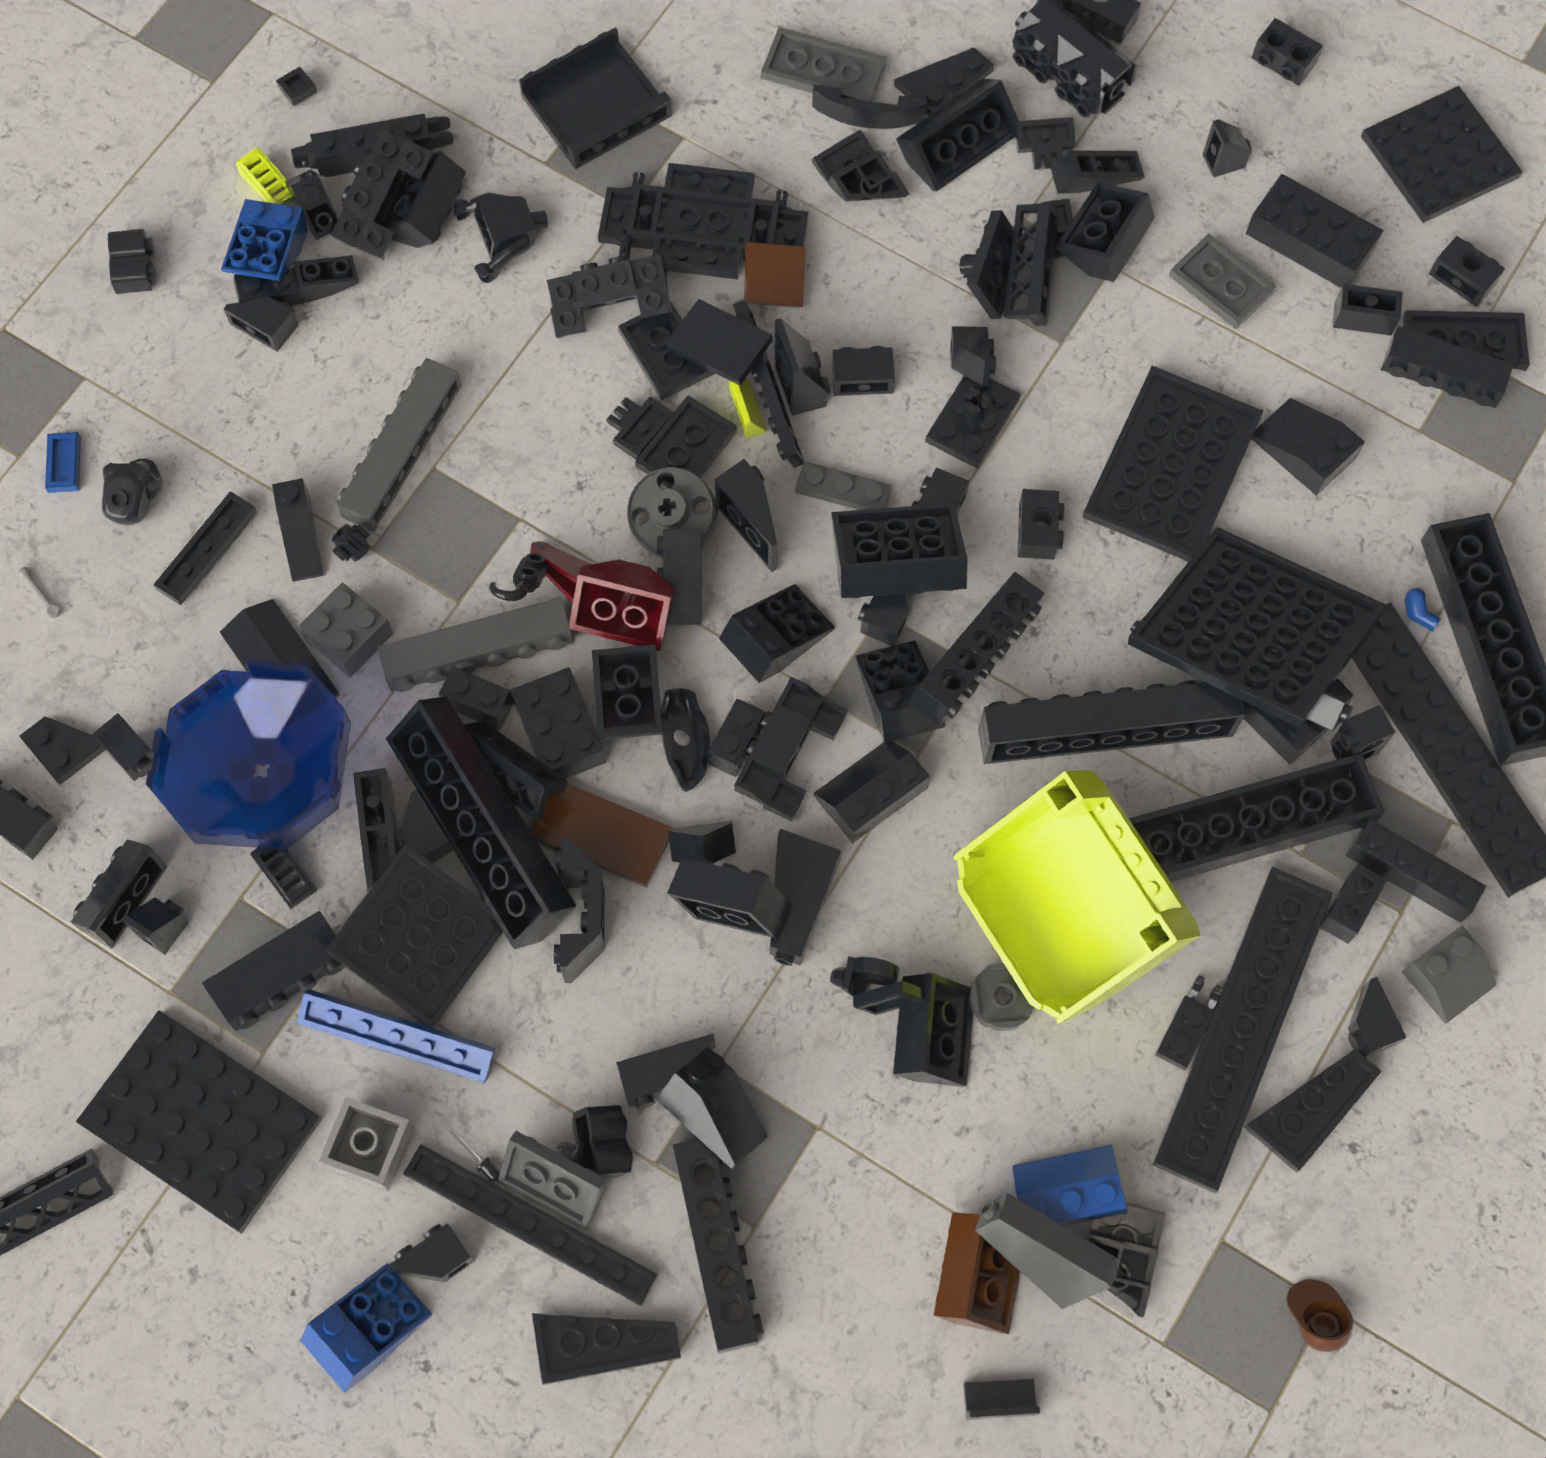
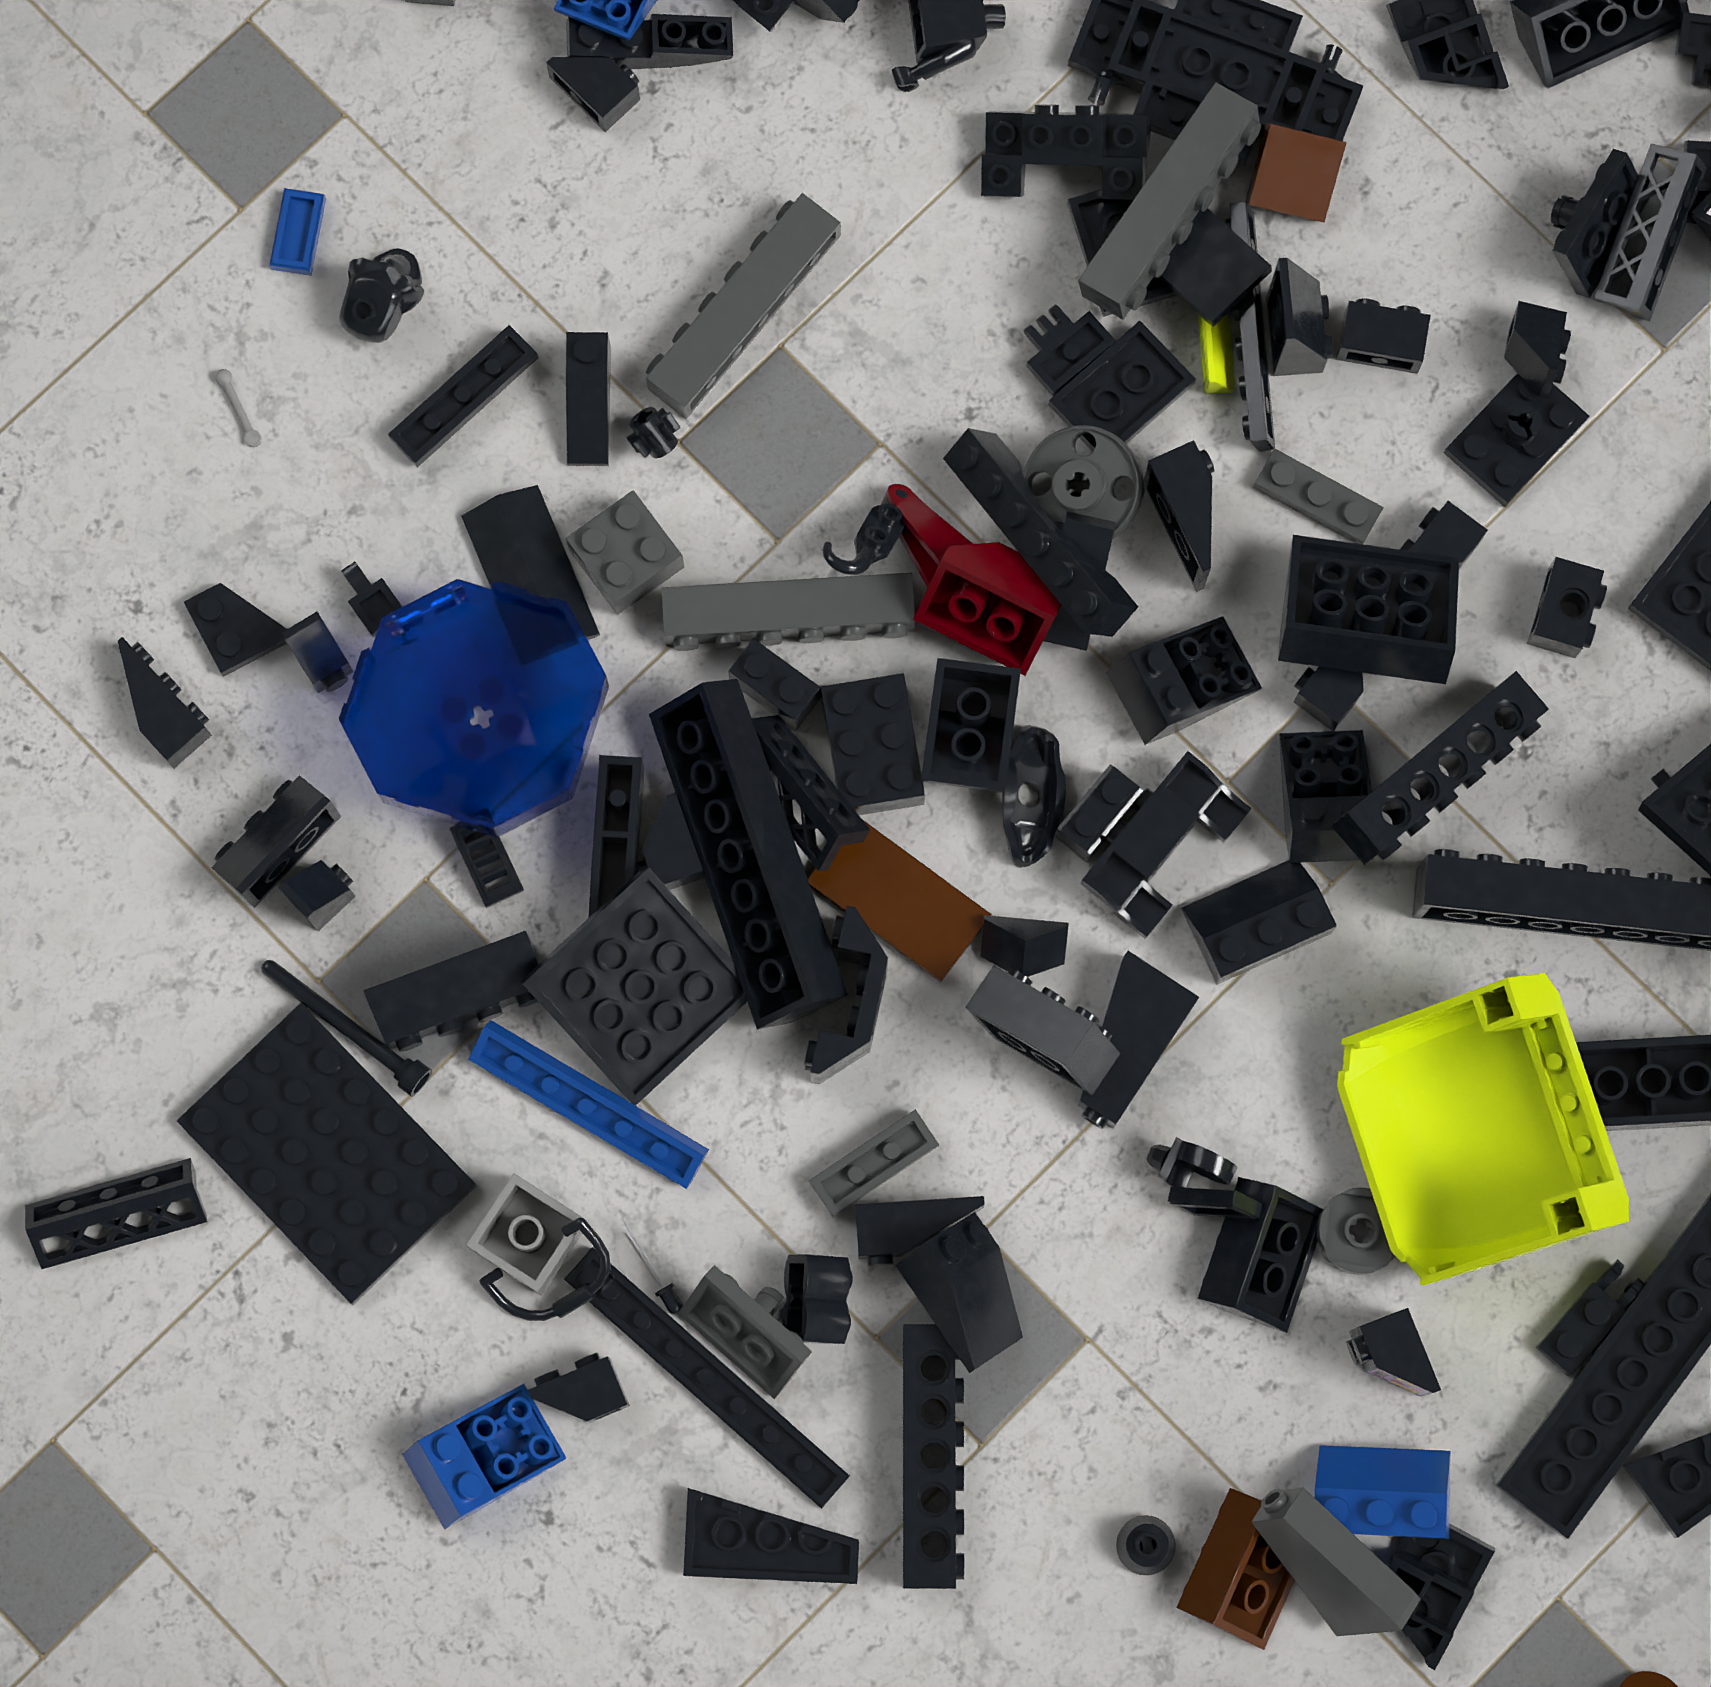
camera: 15 degrees right, 10 degrees up
none -> black piece [261,960,432,1097]
none -> black plate [341,561,407,637]
none -> black piece [479,1217,611,1321]
none -> dark grey plate [809,1109,939,1217]
none -> black arch [943,428,1139,637]
none -> dark grey brick [1078,83,1261,320]
none -> black cone [1116,1515,1176,1575]
none -> black slope [1346,1308,1441,1396]

